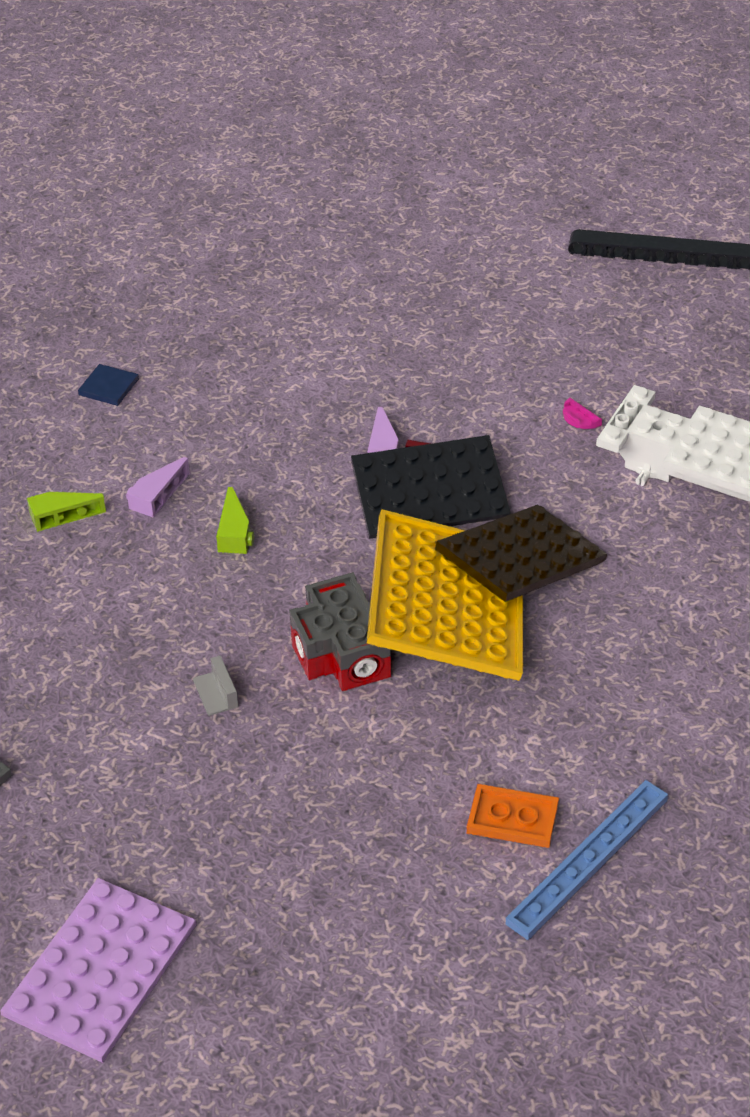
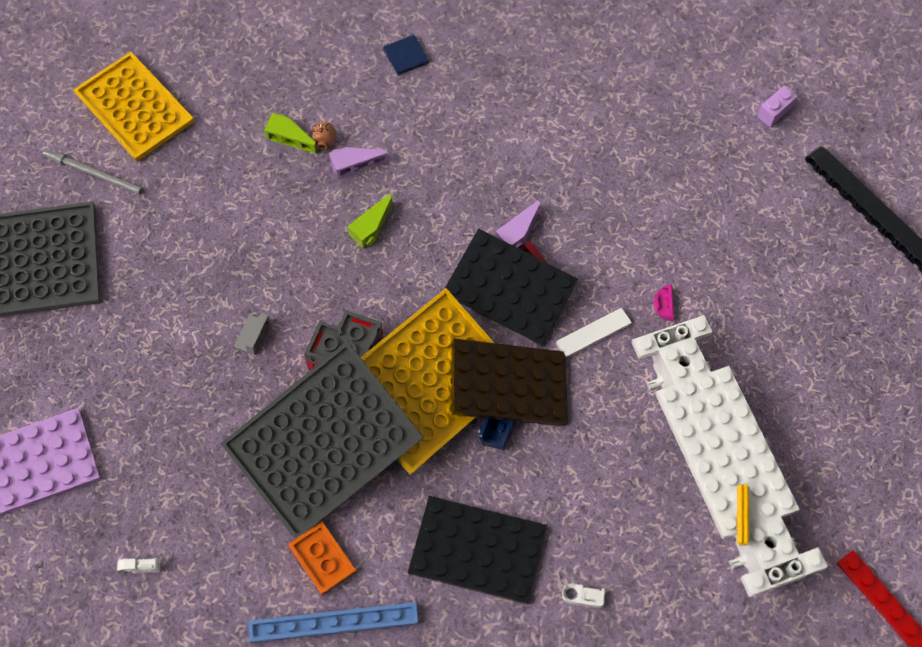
camera: 40 degrees right, 20 degrees up
none -> white piece [117,558,161,574]
none -> dark grey plate [220,341,424,539]
none -> nougat head [312,122,336,150]
none -> black plate [408,496,547,605]
none -> dark blue bracket [478,418,516,450]
none -> white tile [556,308,632,359]
none -> lavender brick [757,85,798,128]

